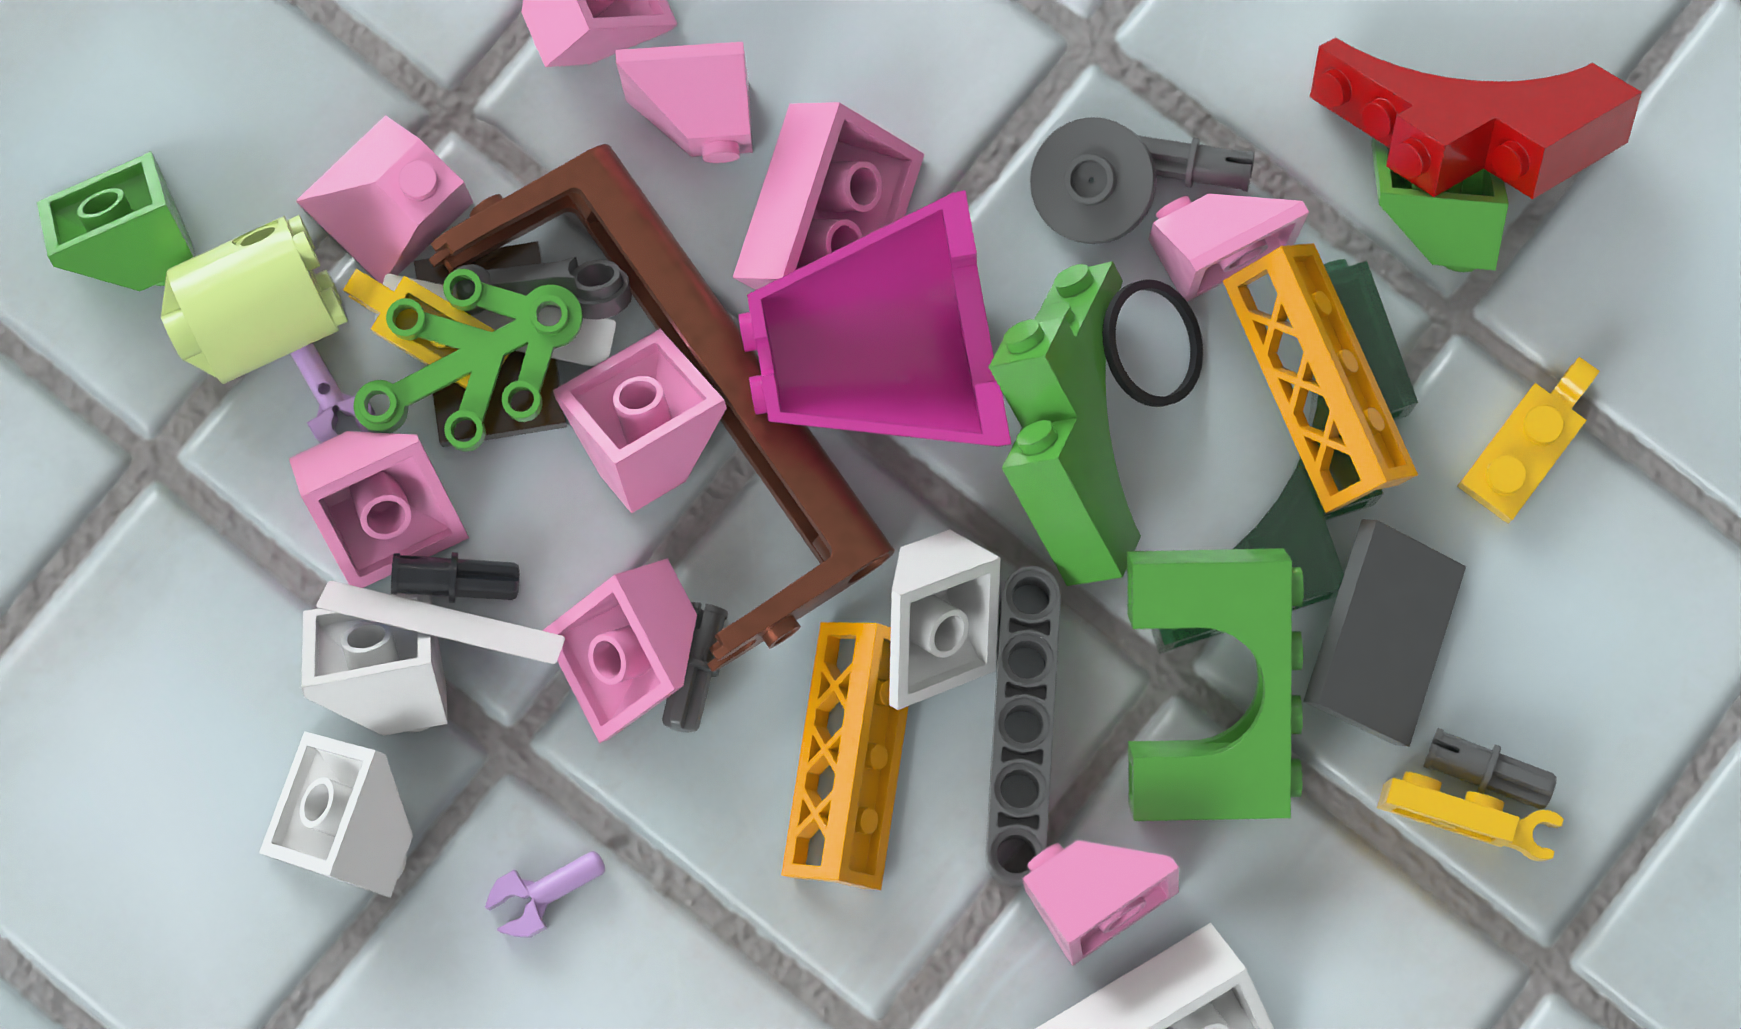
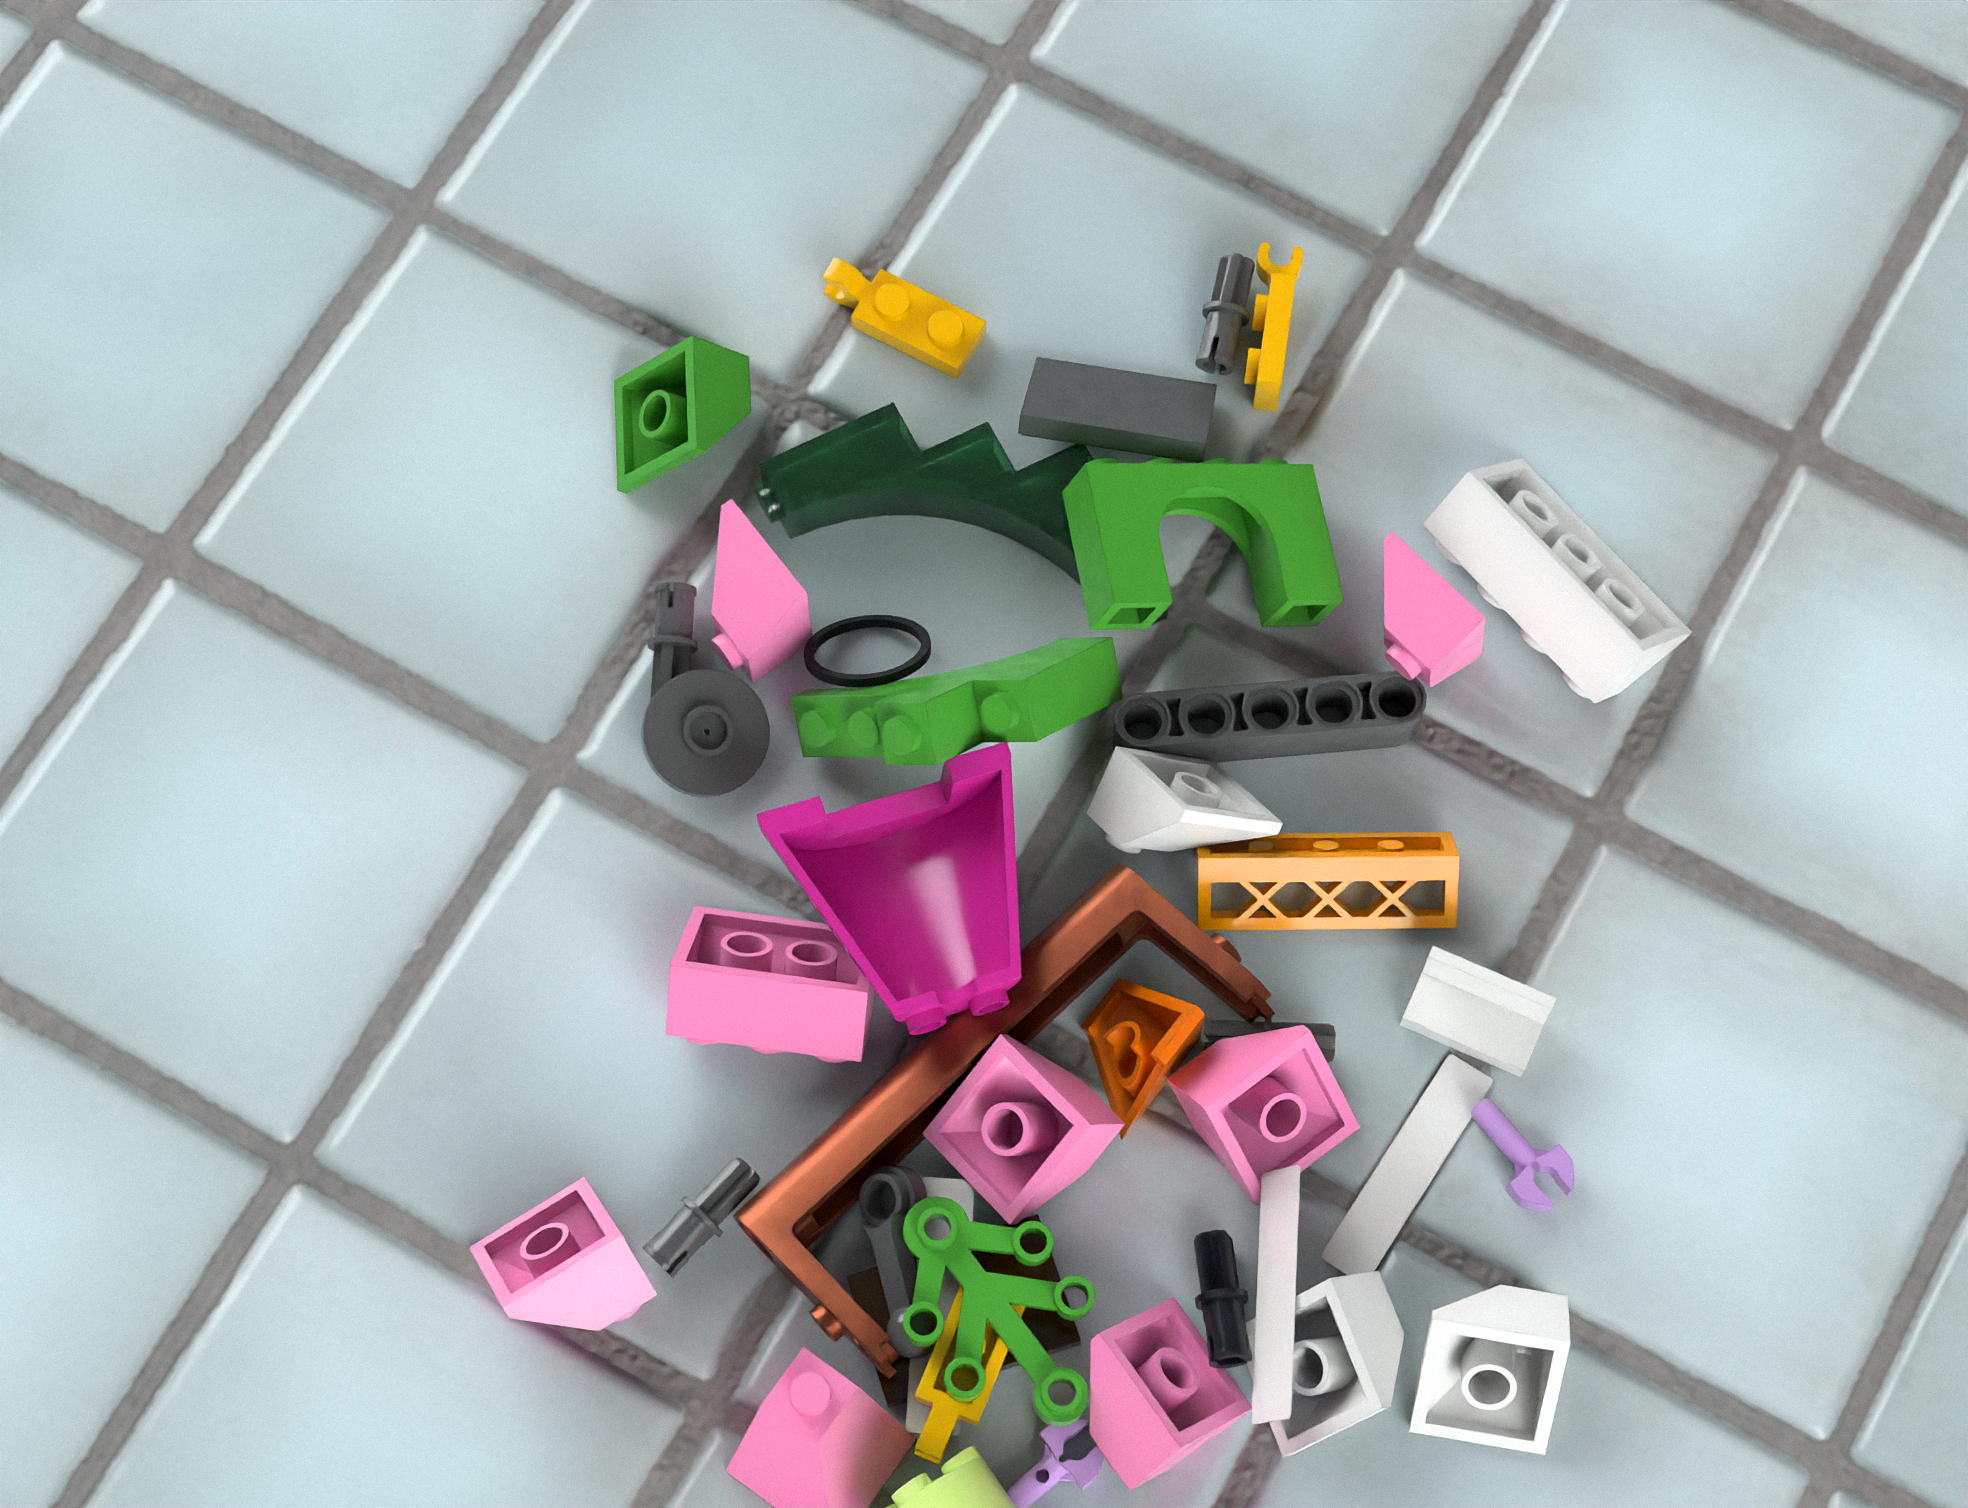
camera: 100 degrees left, 10 degrees down
bright pink slope [615,42,753,163] -> none
light orange fence [1223,243,1418,513] -> none
red arch [1310,37,1642,199] -> none
none -> dark grey axle [642,1157,760,1278]
none -> orange slope [1080,978,1205,1141]
none -> white sticker [1321,1054,1493,1275]
none -> white panel [1400,946,1556,1077]

